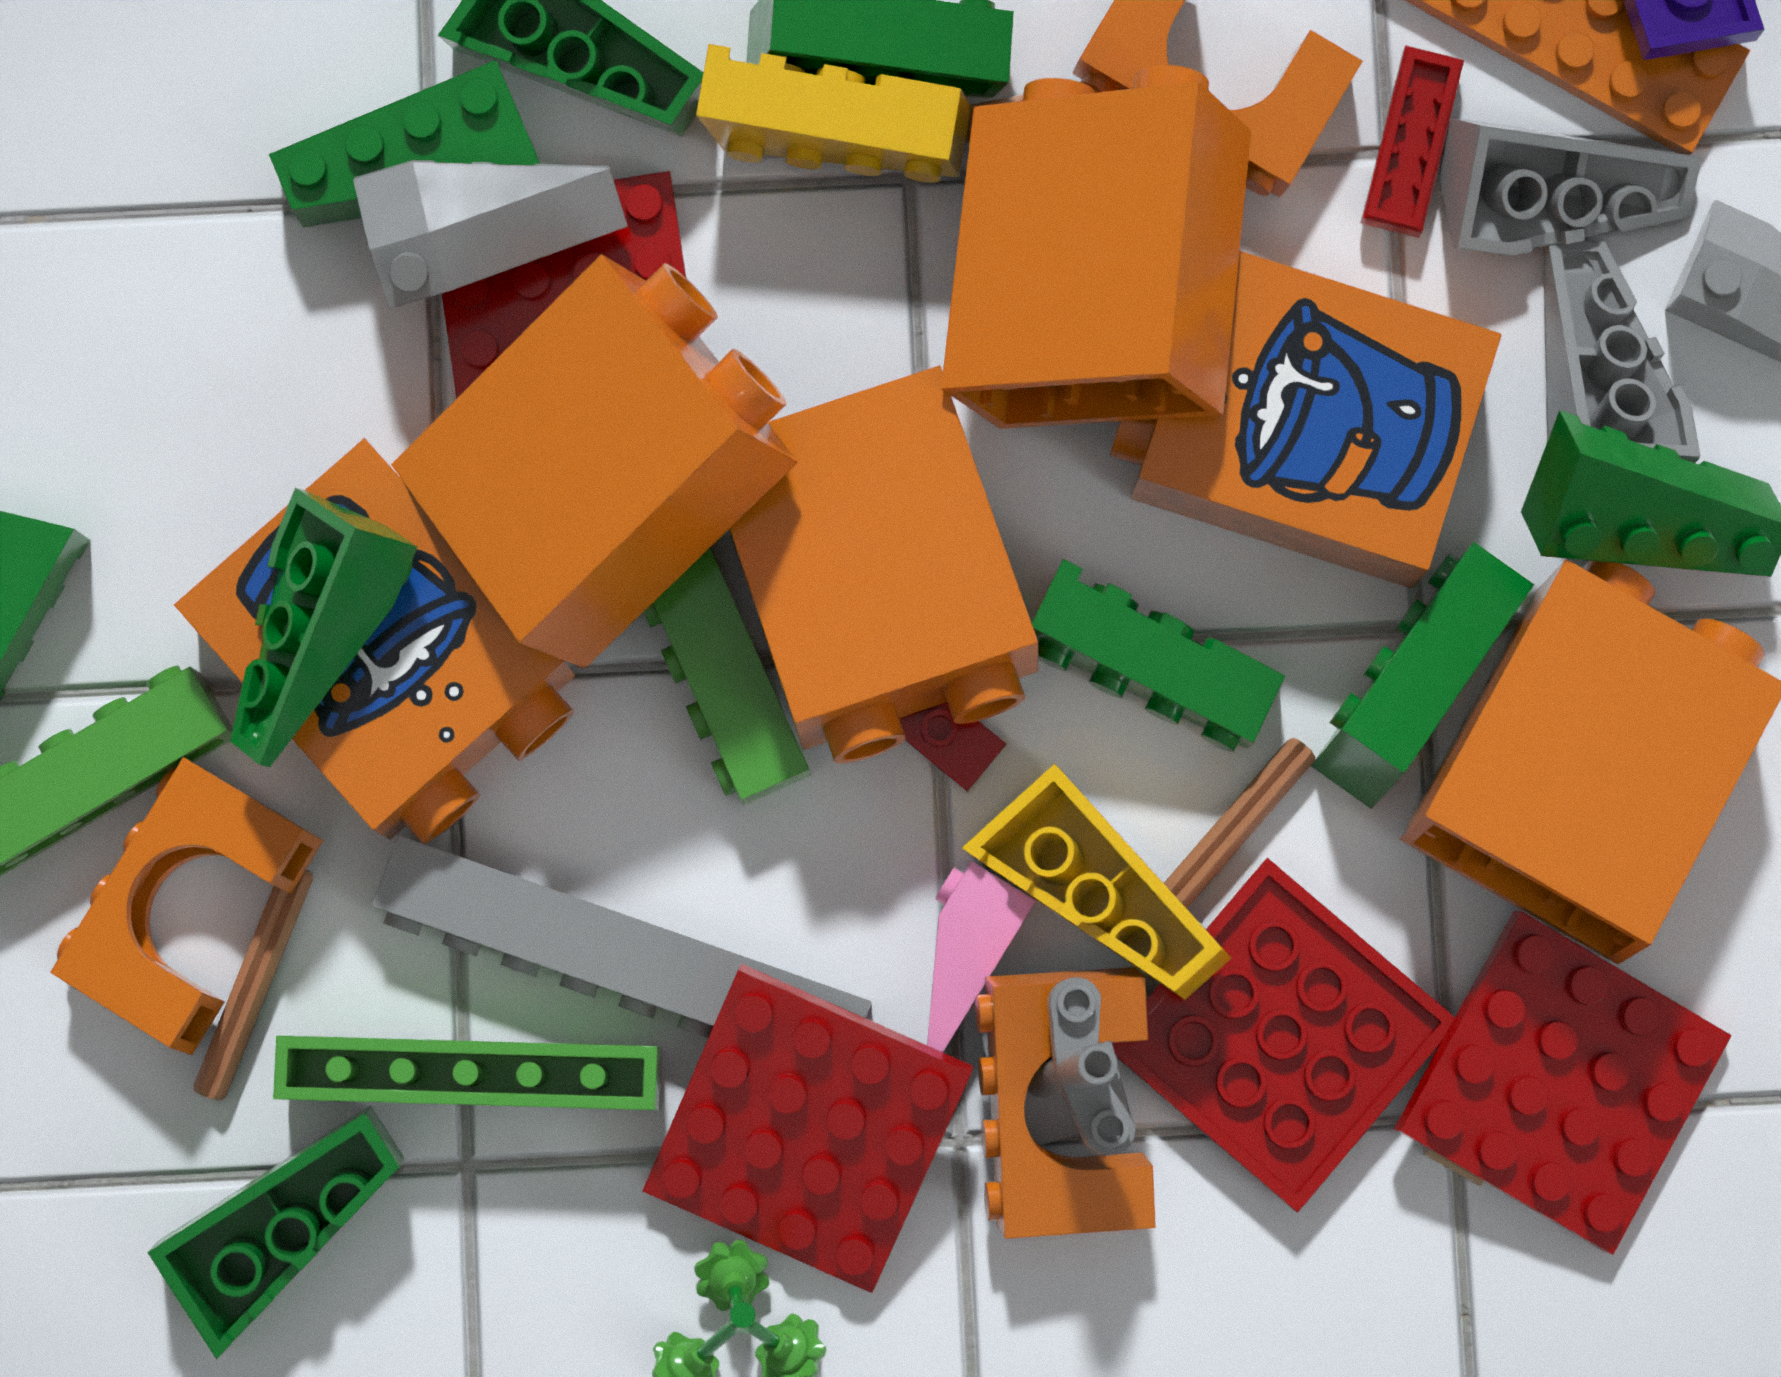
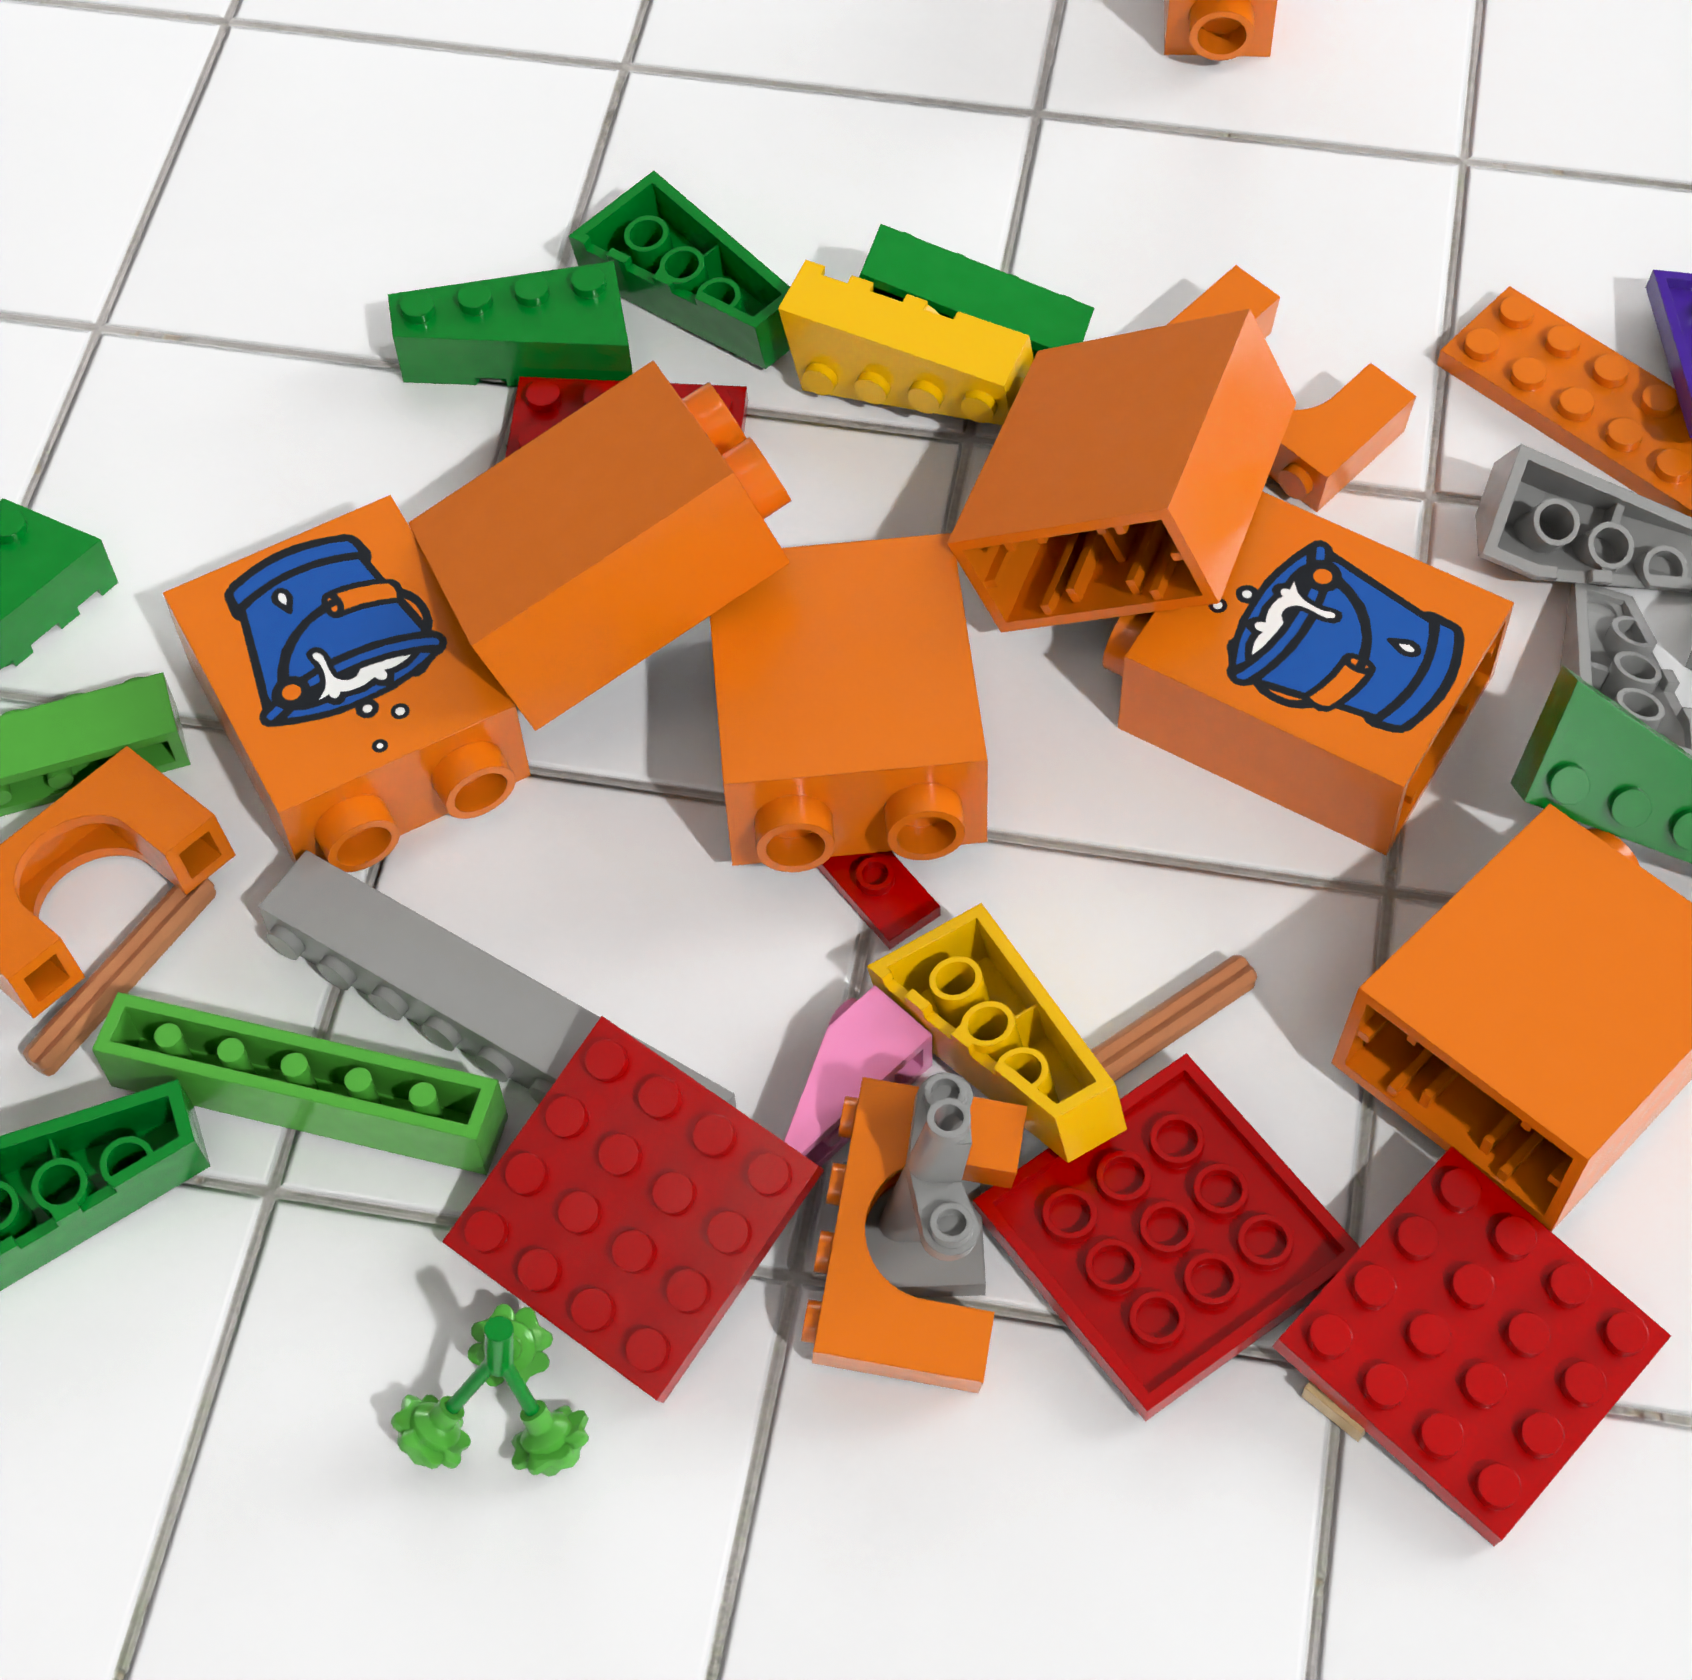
camera: 15 degrees right, 25 degrees down
green wedge [230,488,418,767] -> none
light grey wedge [353,160,628,309] -> none
bright green brick [644,548,811,805] -> none
green wedge [1032,559,1285,752] -> none
green wedge [1311,541,1535,809] -> none
red plate [1360,45,1464,238] -> none

